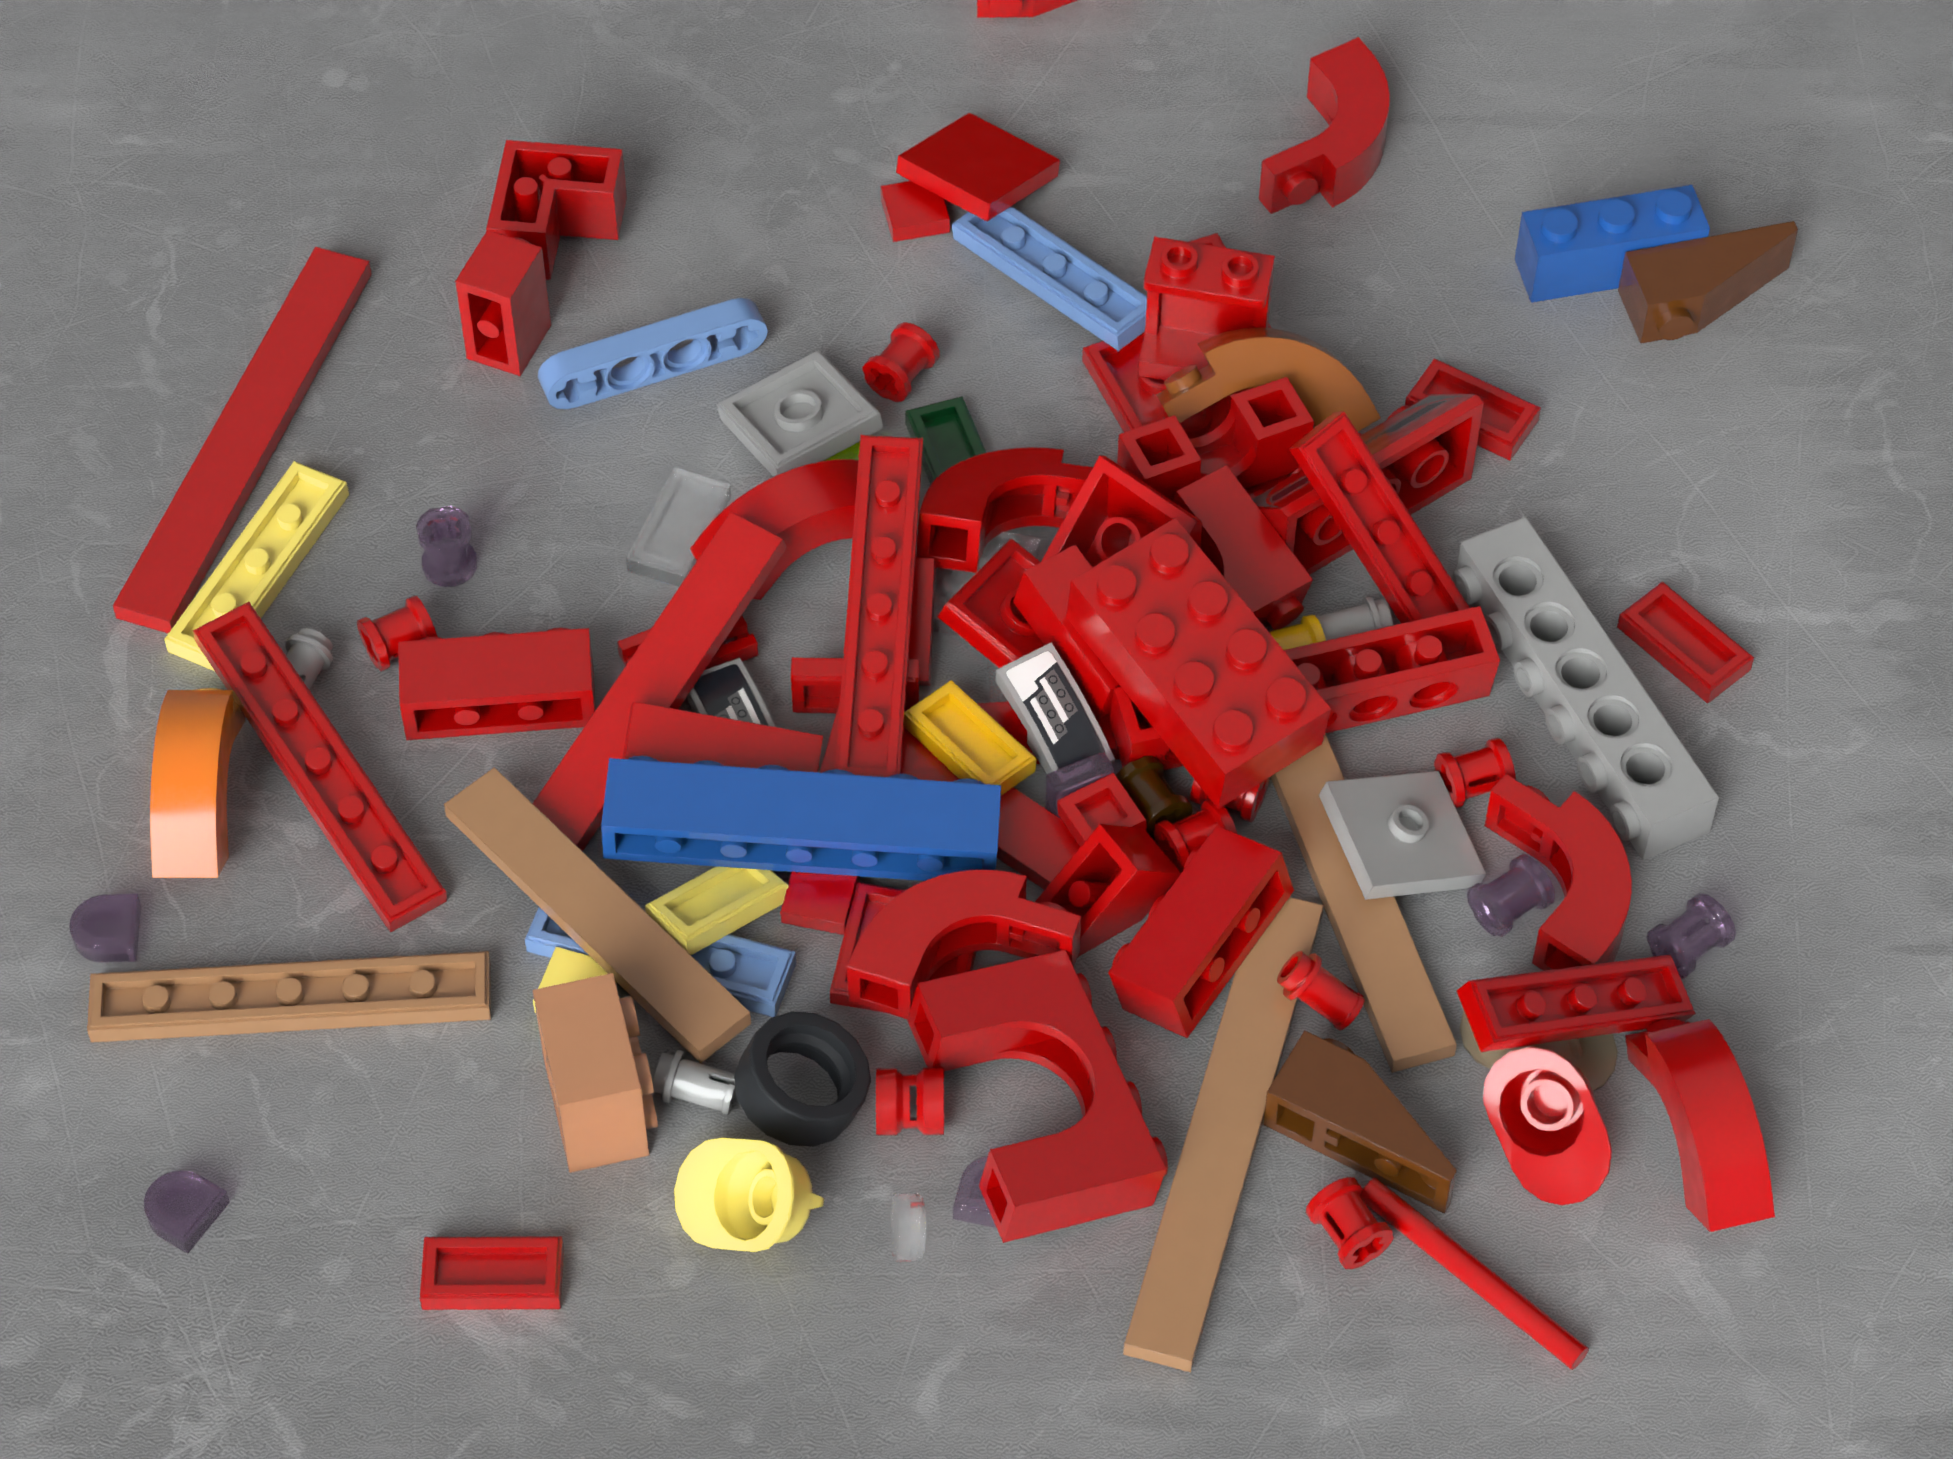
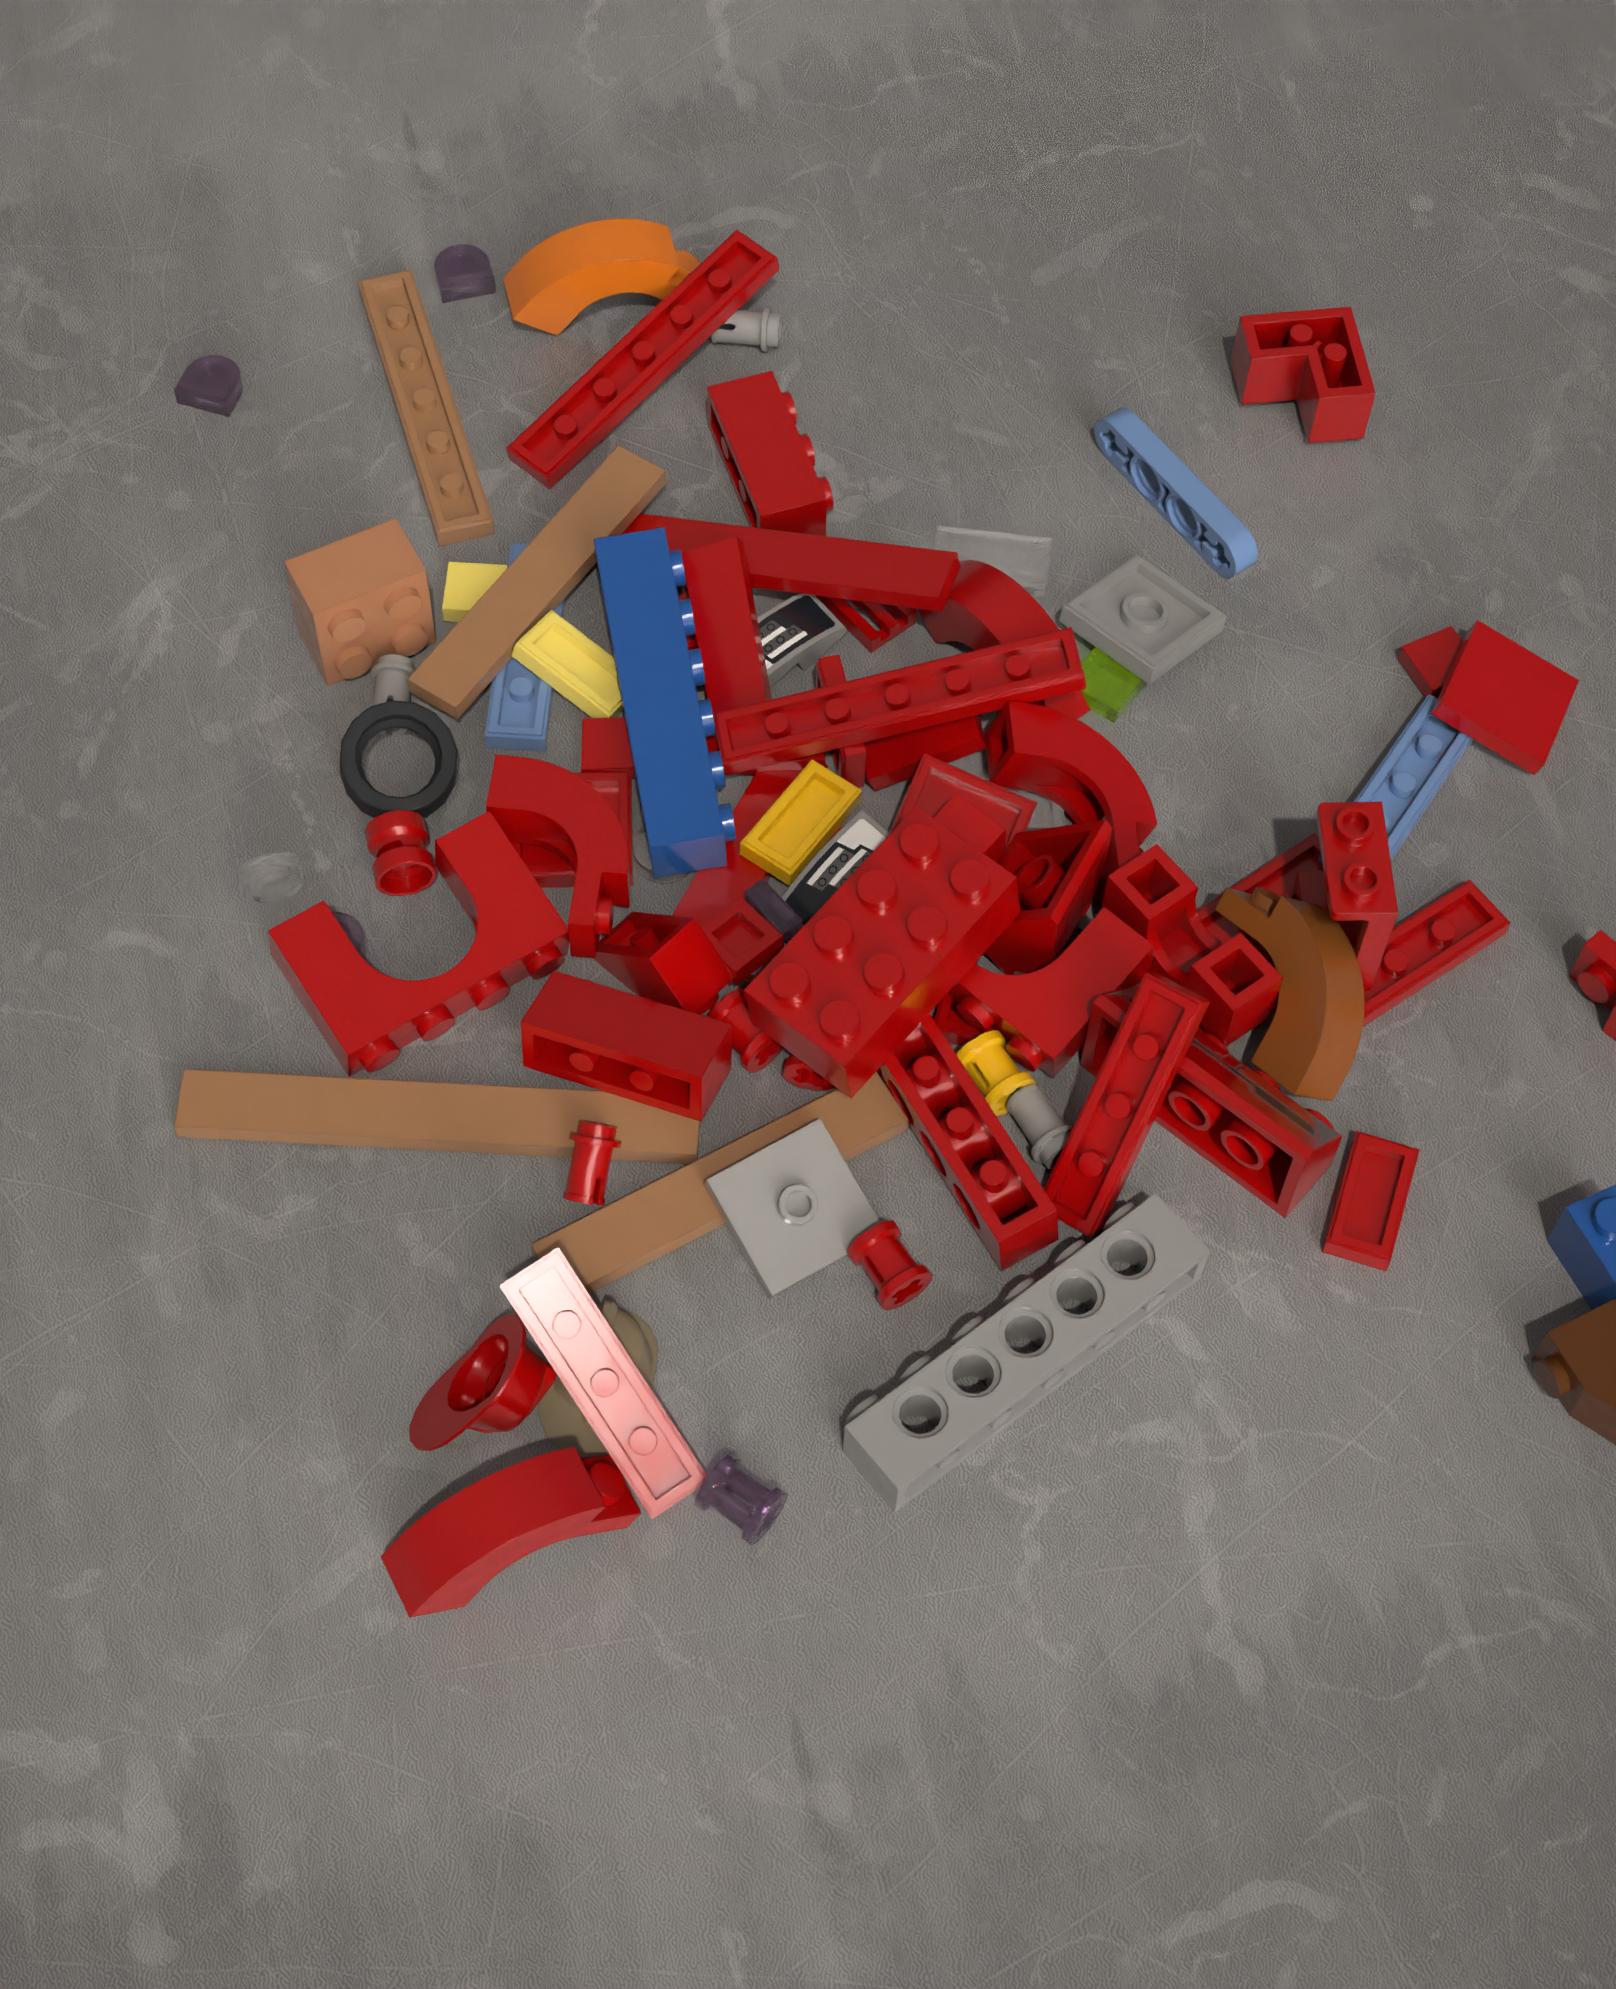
camera: 75 degrees right, 5 degrees up
red tile [113,247,372,633] -> none
light yellow tile [165,461,349,671] -> none
red bush [357,595,438,671] -> none
clear purple bush [416,506,477,587] -> none
red tile [420,1236,564,1310] -> none
red brick [455,230,551,376] -> none
light yellow piece [674,1138,824,1252] -> none
red bush [862,322,940,402] -> none
dark green tile [905,396,987,485] -> none
reddish brown slope [1263,1030,1457,1214] -> none
red bush [1305,1177,1394,1269] -> none
red bar [1360,1178,1589,1370] -> none
clear purple bush [1467,854,1555,937] -> none
red arch [1484,774,1632,971] -> none
red tile [1617,581,1754,704] -> none

